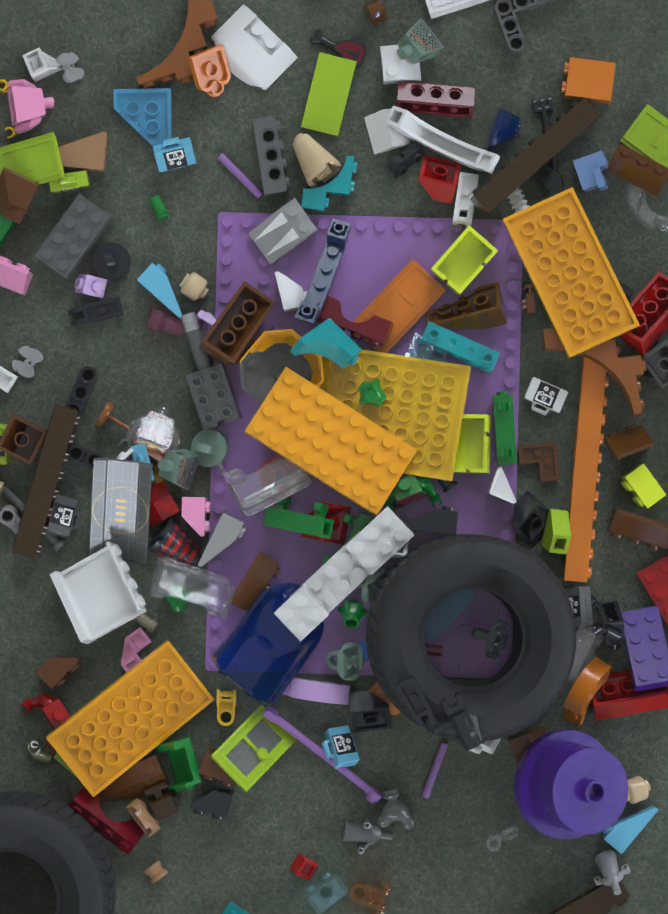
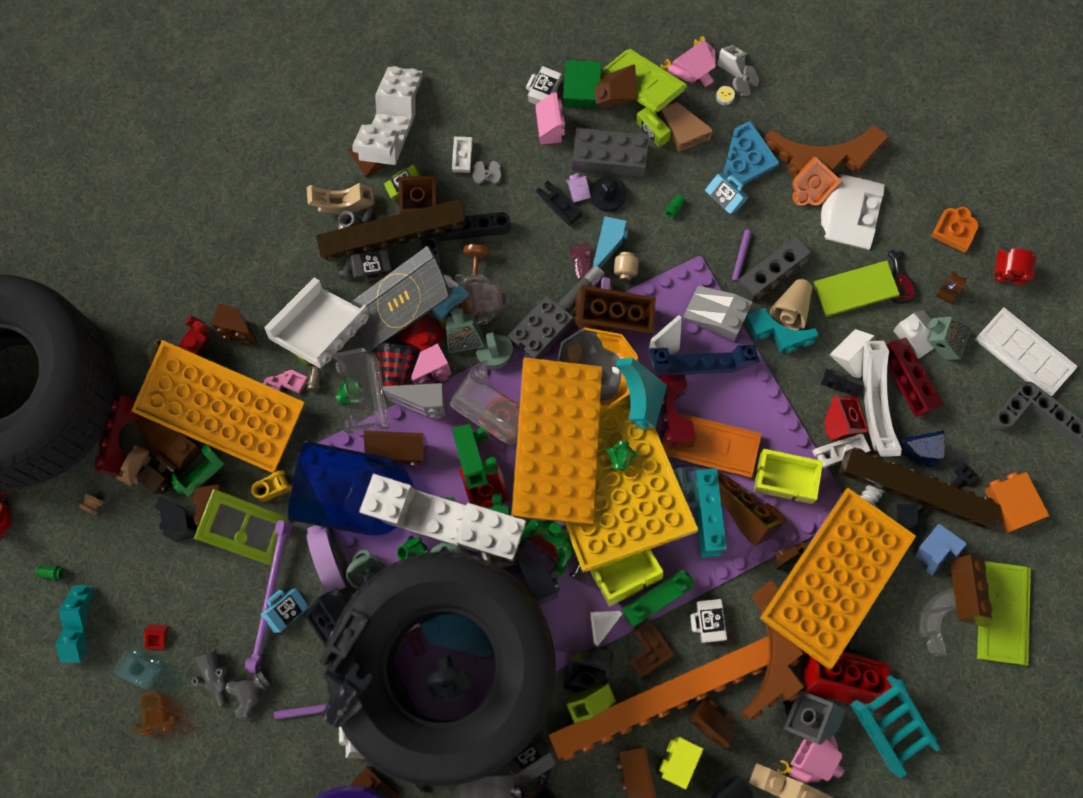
camera: 70 degrees right, 15 degrees down
none -> light yellow tile [716,86,735,105]

